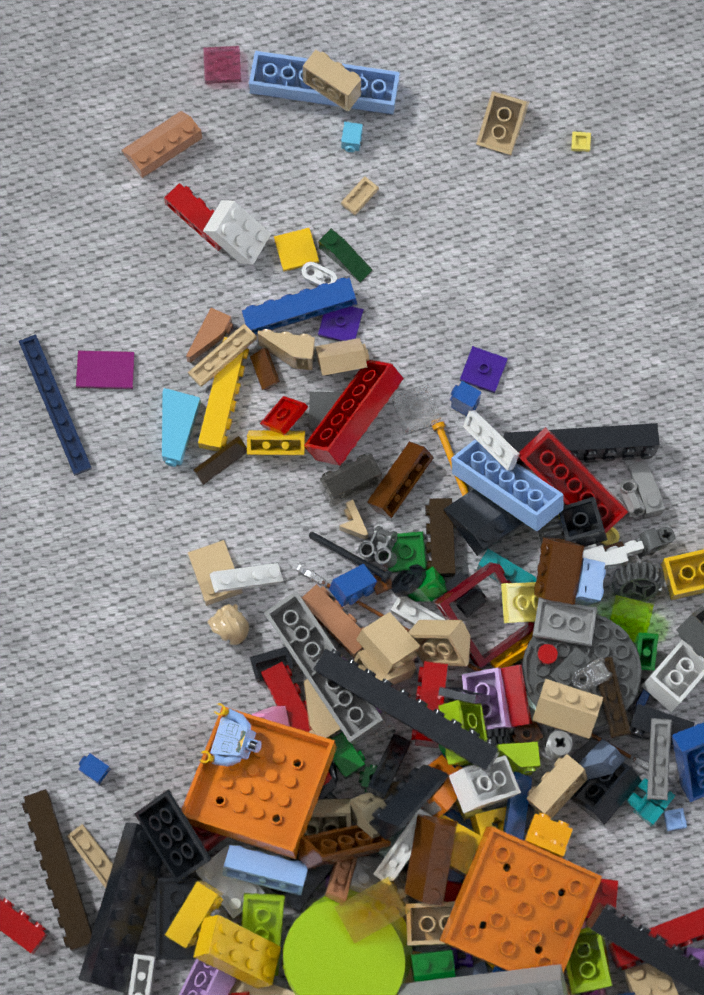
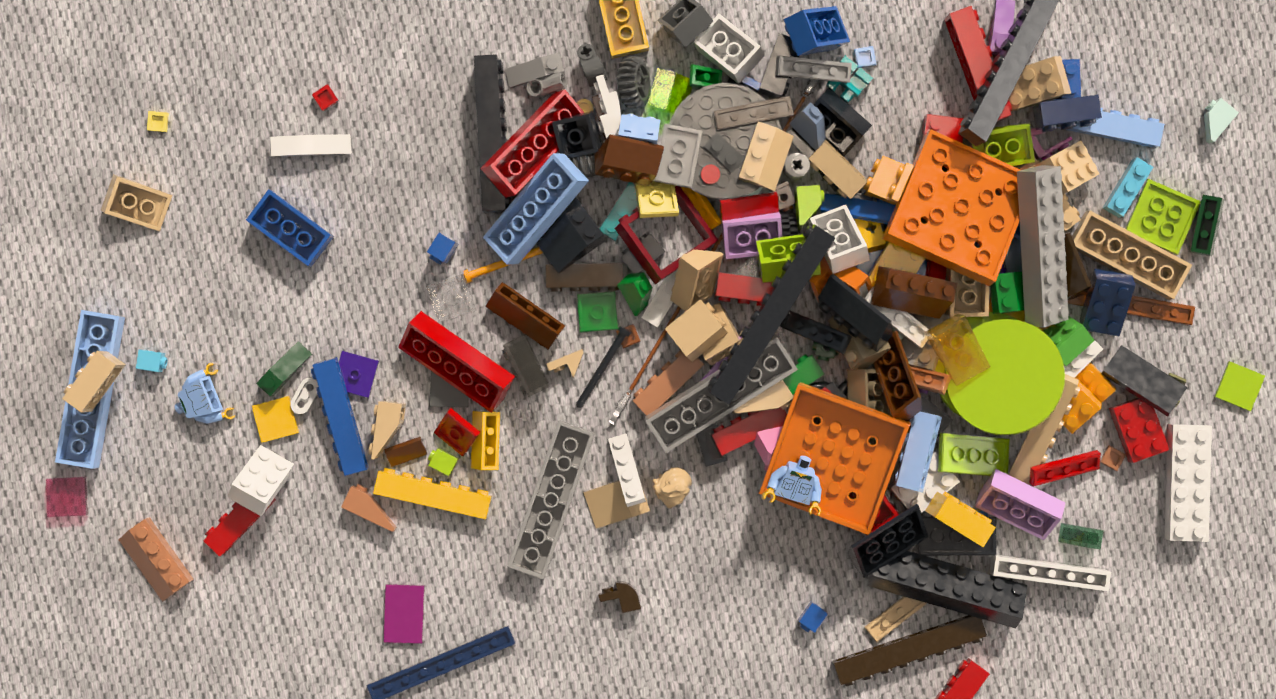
camera: 90 degrees left, 15 degrees up
medium azure slope [162,388,201,467] -> none
tan tile [188,324,257,387] -> none
dark brown tile [193,436,247,485] -> none
yellow brick [194,915,281,989] -> none
tan brick [315,338,369,376] -> none
blue brick [329,564,377,607] -> none
tan plate [341,176,379,216] -> none
dark grey piece [358,526,398,568] -> none
black tile [391,564,426,597] -> none
black tile [438,687,491,704] -> none
dark purple plate [459,346,508,393] -> none
white plate [463,410,520,471] -> none
clear piece [572,658,613,690] -> none
none -> light blue torso [175,363,235,424]
none -> blue brick [246,189,334,267]
none -> white slope [270,134,351,156]
none -> red plate [312,84,339,111]
none -> lime brick [428,448,459,476]
none -> light grey brick [507,420,595,579]
none -> dark brown brick [598,581,641,613]

